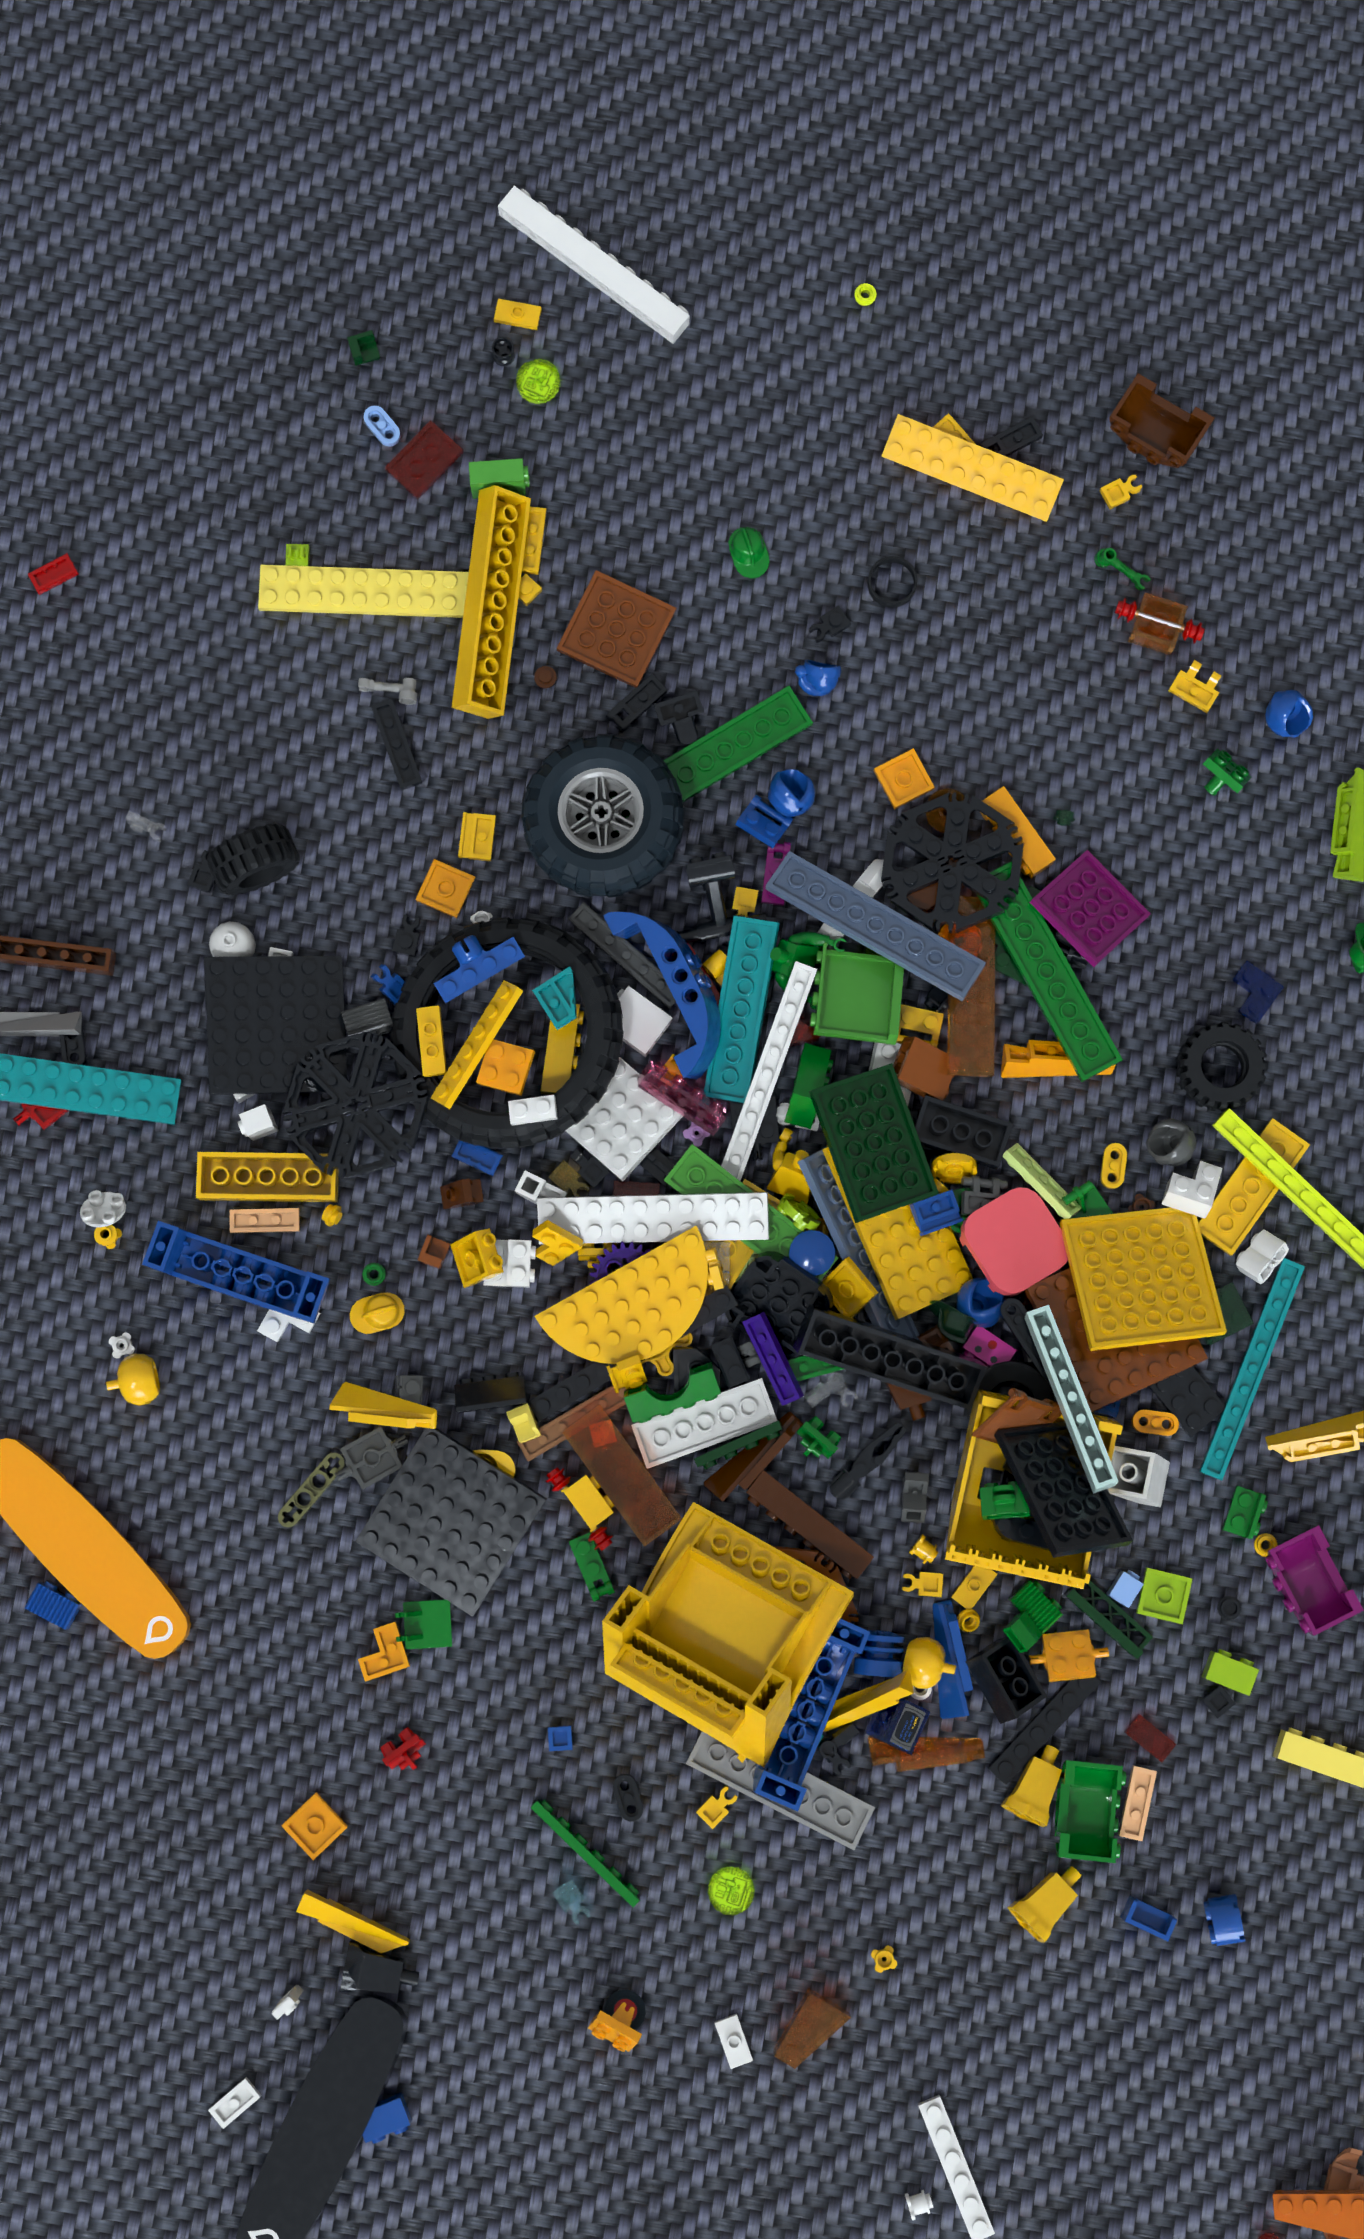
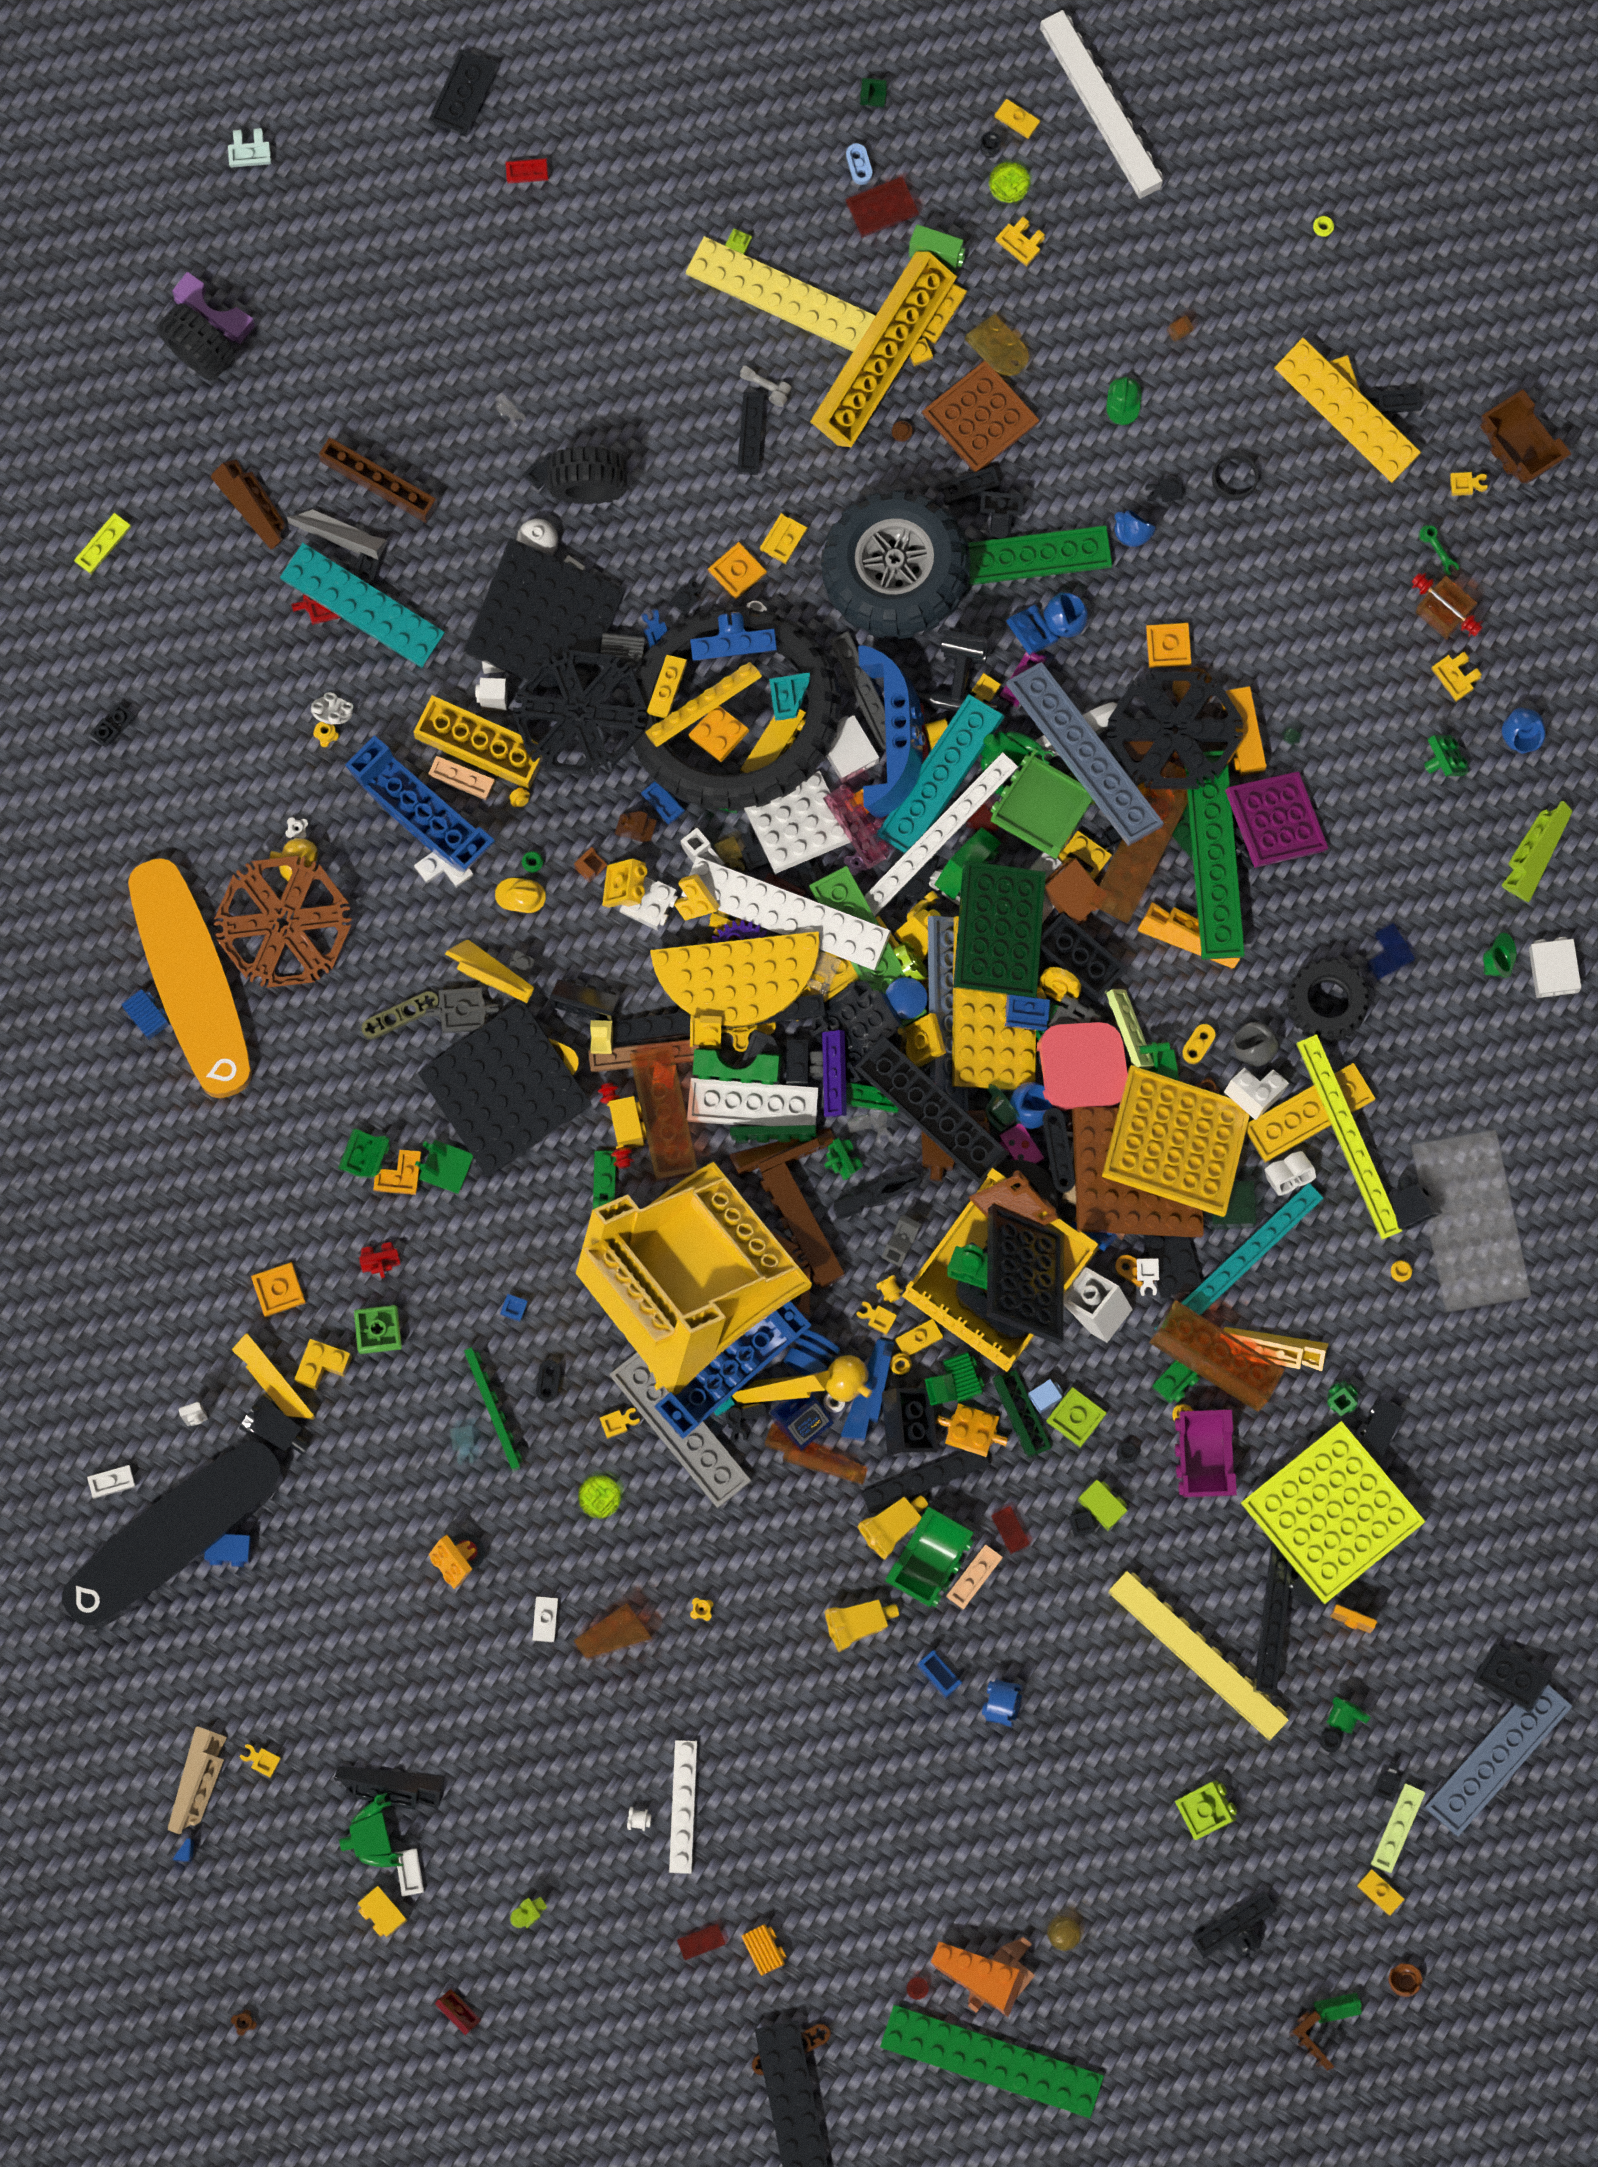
camera: 30 degrees right, 5 degrees down
white plate [508,1095,558,1126] -> none
yellow plate [705,1247,726,1290] -> none
light aqua brick [1025,1305,1118,1494] -> none
none -> dark orange plate [214,855,352,988]
none -> yellow brick [295,1339,352,1390]
none -> green bracket [338,1129,390,1178]
none -> bright green brick [354,1305,402,1354]
none -> clear yellow plate [964,314,1029,376]
none -> yellow plate [995,217,1045,267]
none -> white plate [1137,1258,1159,1296]
none -> clear orange brick [1149,1300,1285,1412]
none -> clear orange brick [1167,316,1194,342]

